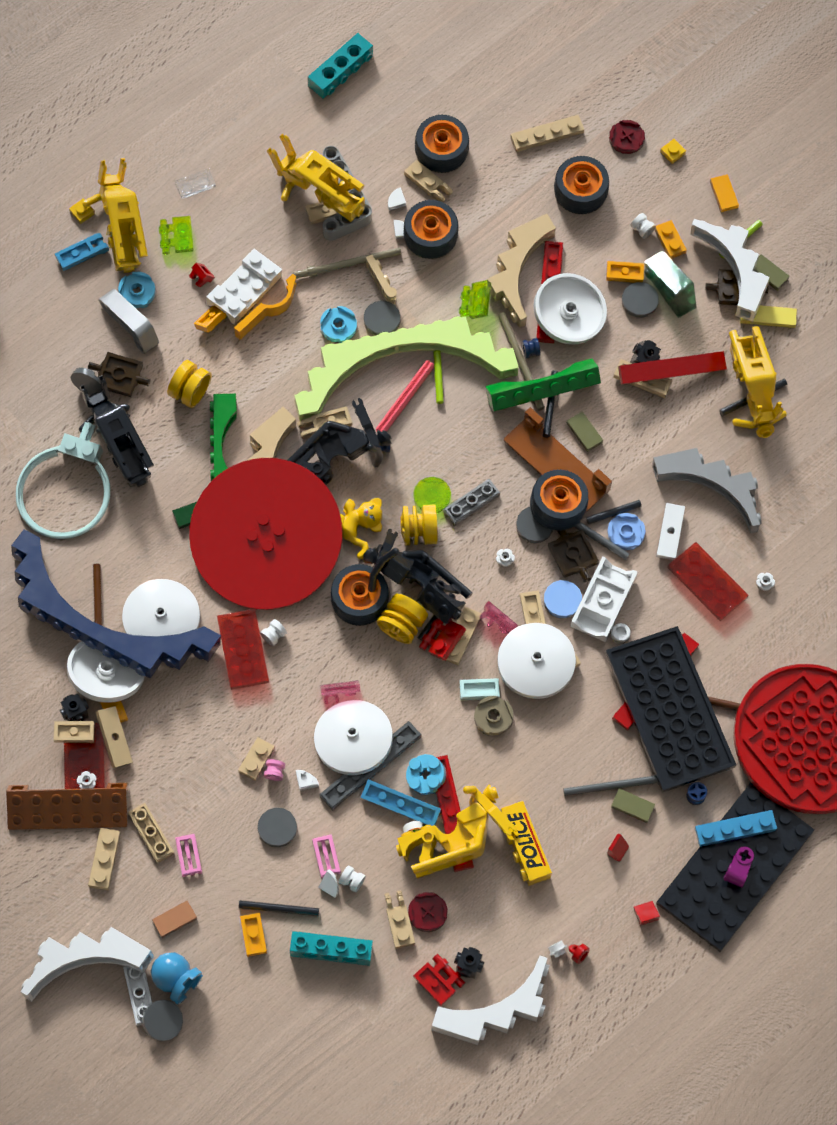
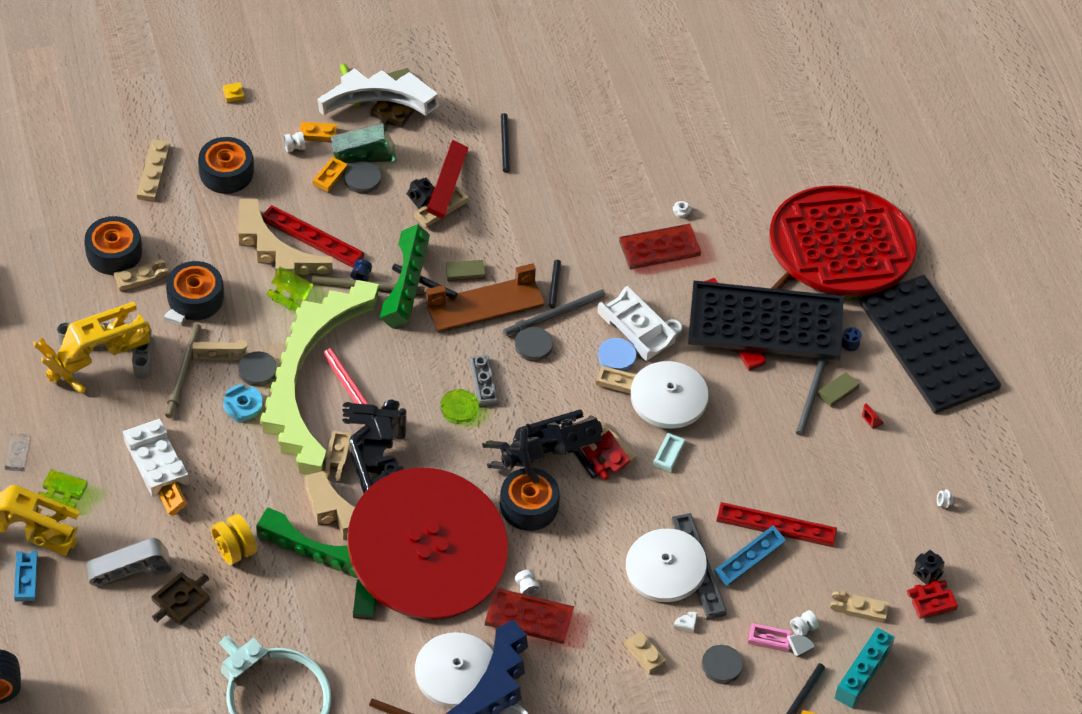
camera: 65 degrees left, 15 degrees down
dark grey tile [70,368,102,395] -> none
black piece [79,375,154,488] -> none
medium azure plate [118,272,156,308] -> none
red tile [189,262,215,287] -> none
light orange piece [234,274,297,340] -> none
bright pink wheel [264,759,285,781] -> none
tan plate [305,202,338,225] -> none
clear pink plate [320,680,361,704] -> none
yellow animal [340,498,382,560] -> none
yellow wheel [377,593,428,644] -> none
white tile [388,187,406,211] -> none
yellow piece [396,784,519,879] -> none
yellow wheel [400,505,438,546] -> none
white tile [403,821,423,833] -> none
medium azure plate [406,754,446,795] -> none
dark red tile [408,892,448,932] -> none
white arch [431,956,550,1045] -> none
lime bar [433,350,444,404] -> none
dark tan plate [474,696,513,736] -> none
clear pink plate [479,601,518,634] -> none
white plate [496,549,515,567] -> none
yellow brick [500,801,552,886] -> none
wheel [530,469,589,531] -> none
white dish [533,273,607,344] -> none
dark brown plate [548,529,599,583] -> none
red tile [568,944,590,964] -> none
light blue tile [607,513,646,550] -> none
dark red tile [609,120,645,154] -> none
slope [633,901,660,926] -> none
light grey arch [652,448,762,533] -> none
white tile [656,503,685,561] -> none
dark azure plate [695,810,777,847] -> none
light orange tile [710,174,739,212] -> none
magenta piece [724,847,754,888] -> none
yellow piece [729,326,787,438] -> none
light yellow tile [740,305,797,328] -> none

